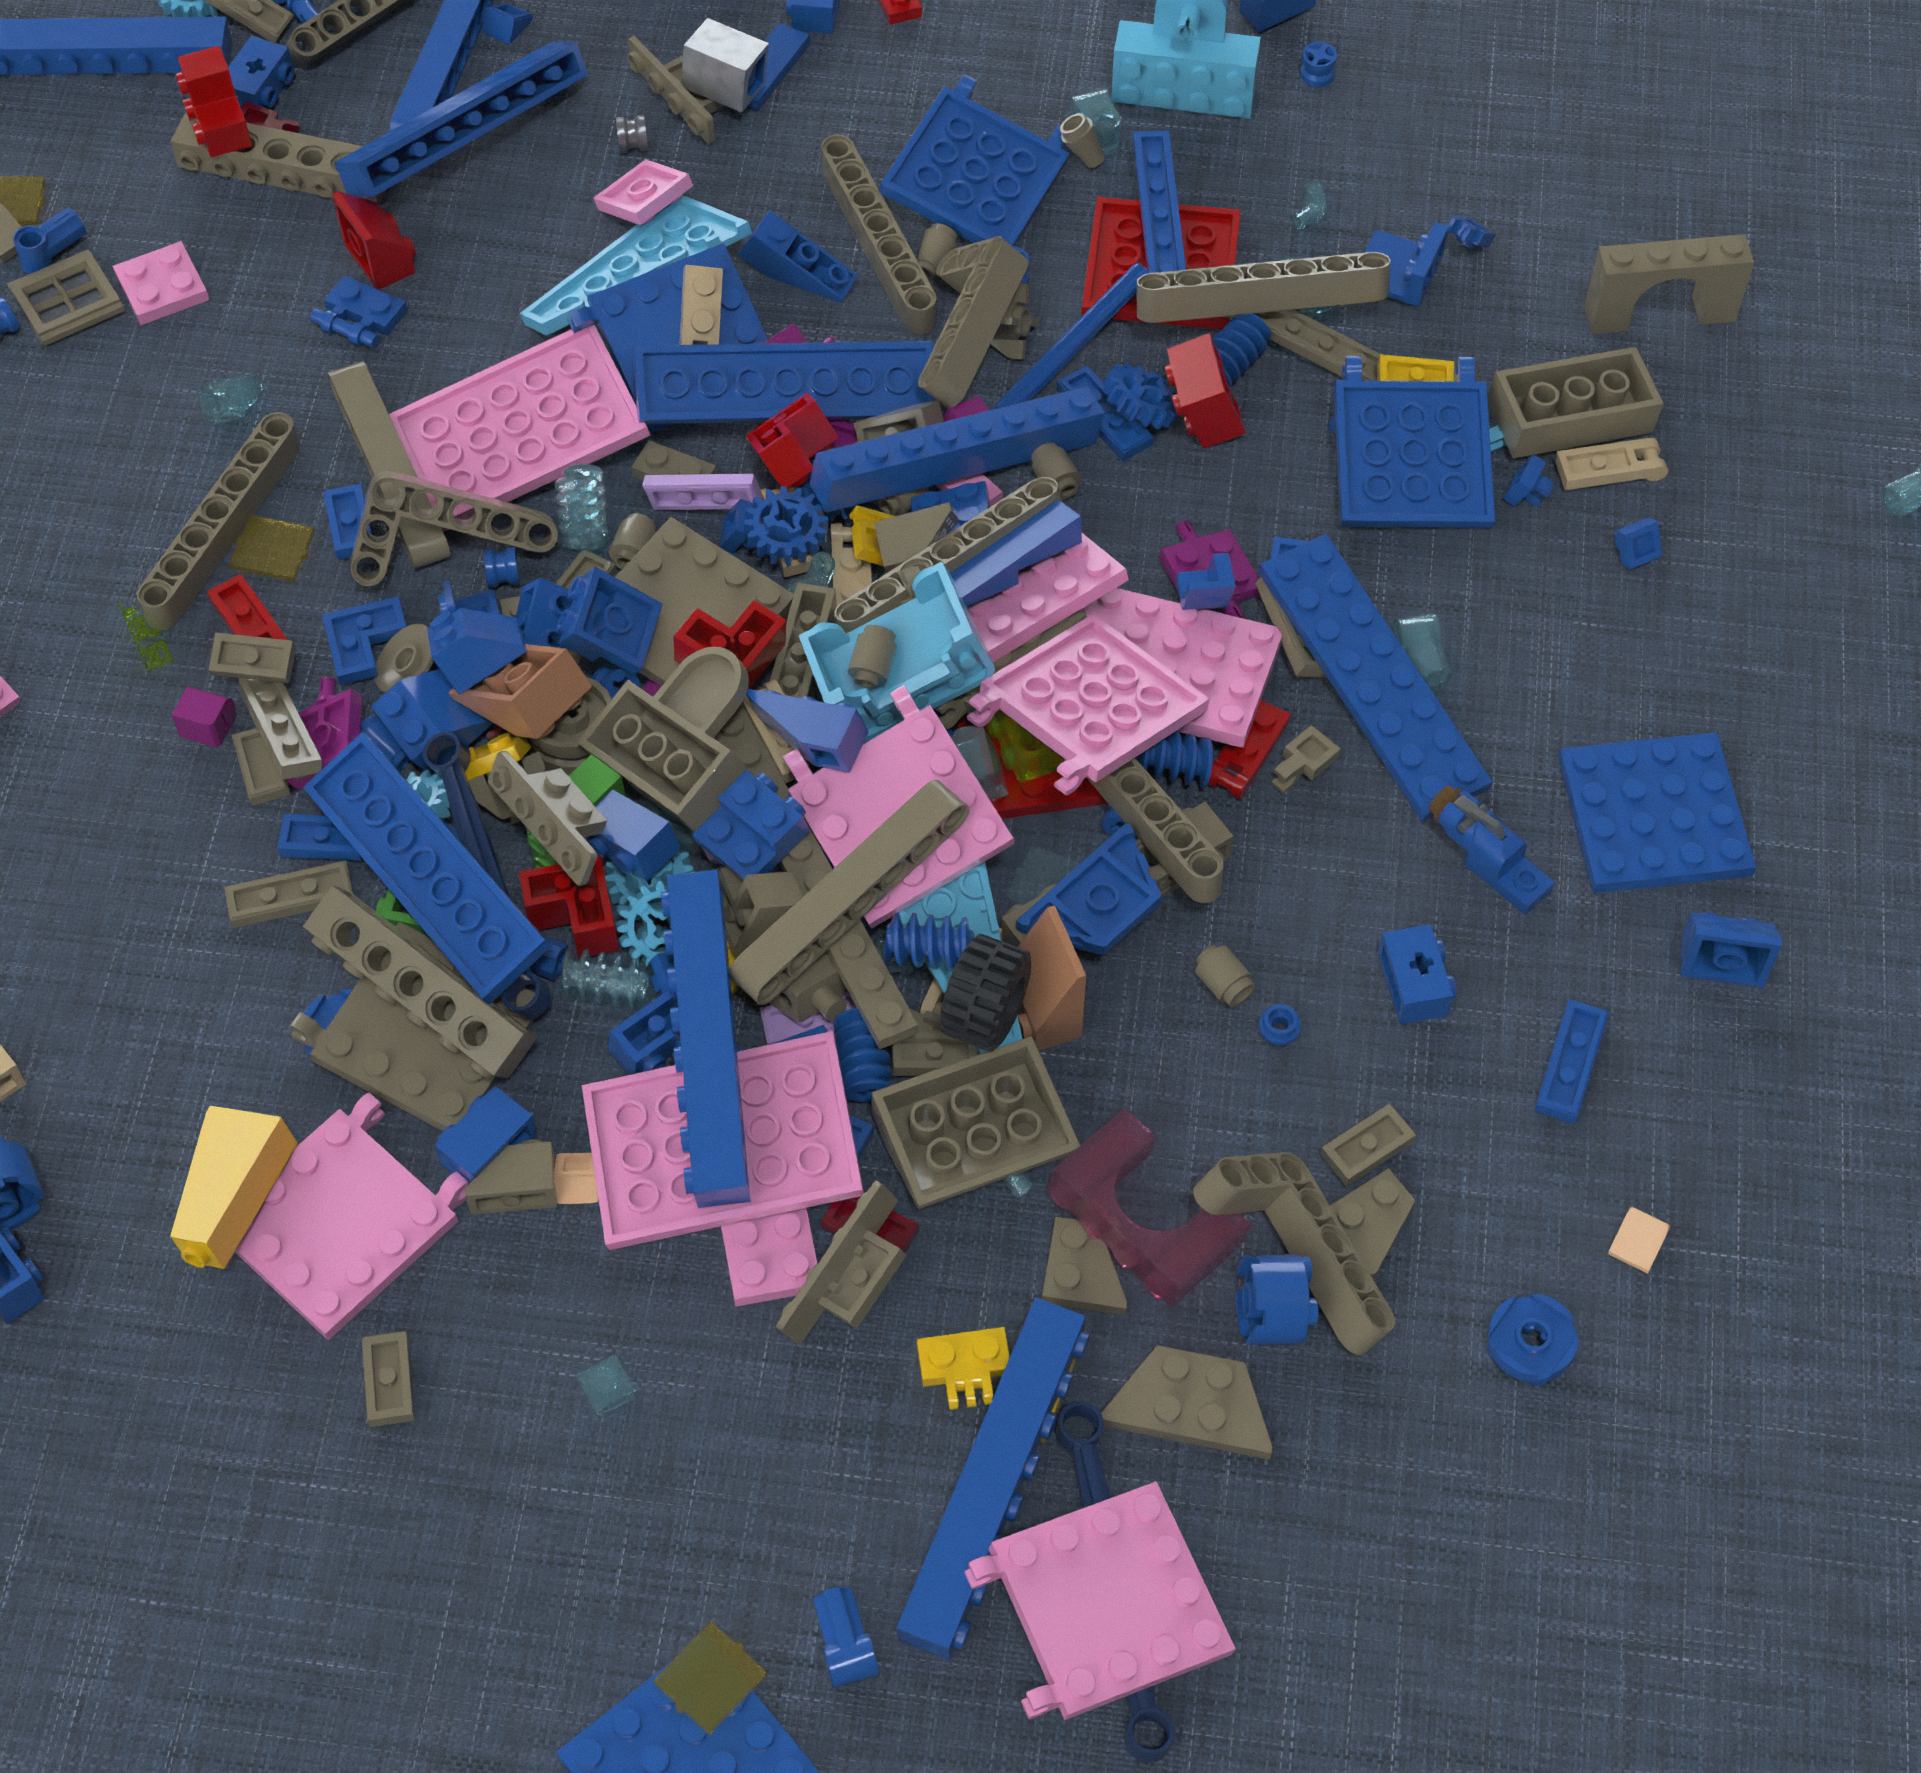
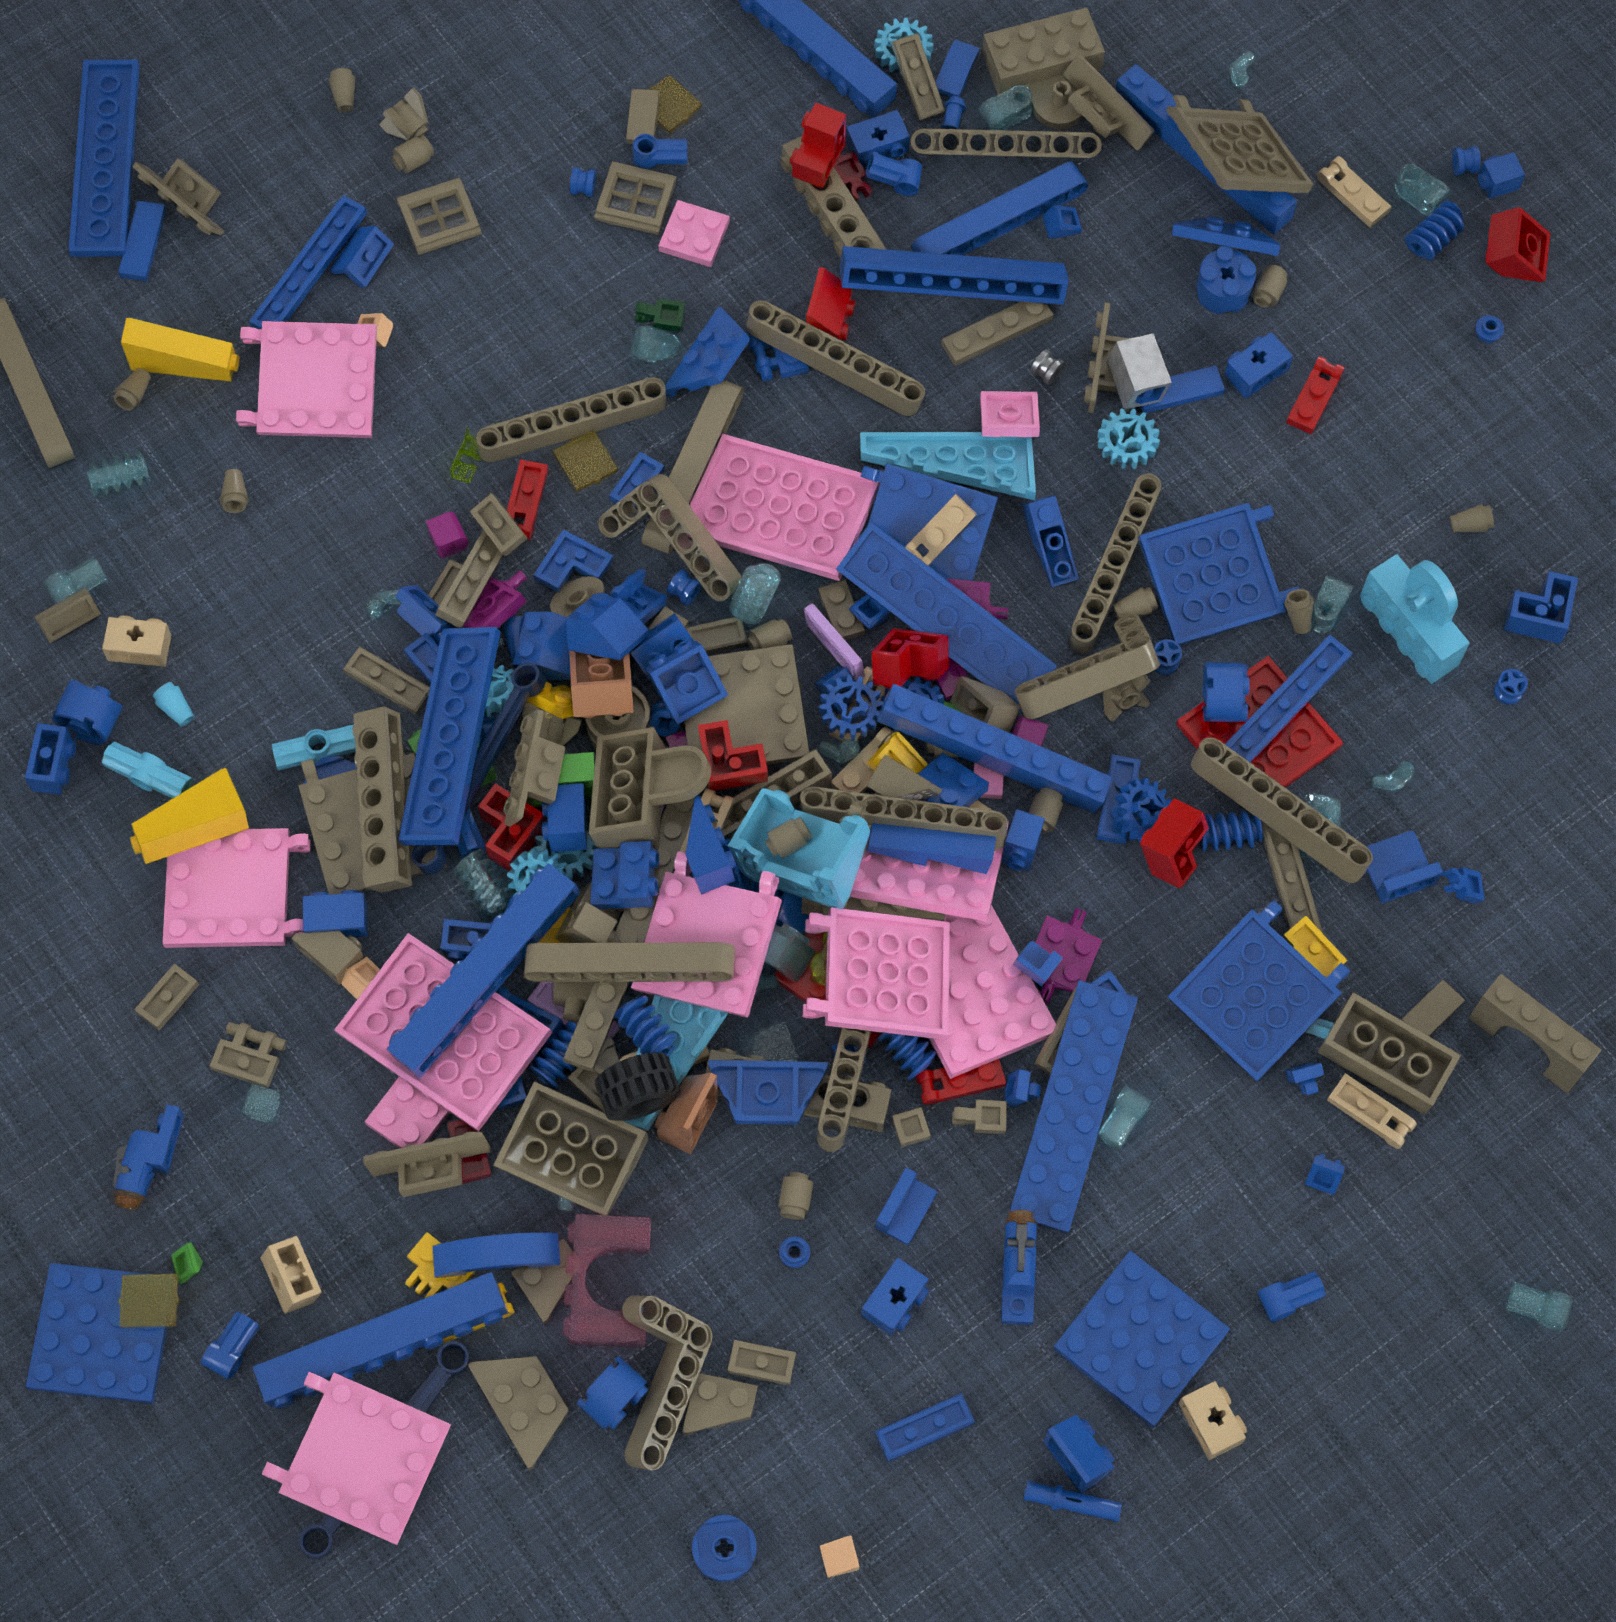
camera: 45 degrees right, 10 degrees up
blue axle [994,263,1149,409] -> none
none -> medium azure piece [101,742,193,798]
none -> blue plate [113,1105,184,1210]
none -> medium azure cone [153,682,195,727]
none -> bright green slope [171,1243,203,1284]
none -> dark tan plate [209,1022,287,1089]
none -> tan brick [260,1236,322,1314]
none -> medium azure piece [272,725,356,771]
none -> clear light blue arm [365,590,402,618]
none -> blue panel [395,585,455,646]
none -> blue slope [433,1233,561,1278]
none -> dark green plate [635,298,685,332]
none -> blue wing [665,307,750,397]
none -> dark tan beam [745,300,925,416]
none -> blue slope [849,594,890,629]
none -> blue piece [865,153,923,196]
none -> blue panel [876,1168,937,1245]
none -> dark tan plate [892,1107,931,1147]
none -> dark tan plate [941,301,1054,366]
none -> blue brick [1001,809,1045,871]
none -> blue tile [1004,1069,1041,1107]
none -> blue pin [1023,1480,1122,1523]
none -> medium azure gear [1097,408,1160,469]
none -> tan brick [1178,1381,1247,1460]
none -> blue brick [1202,662,1249,722]
none -> blue piece [1258,1271,1326,1322]
none -> dark tan tile [1401,980,1465,1036]

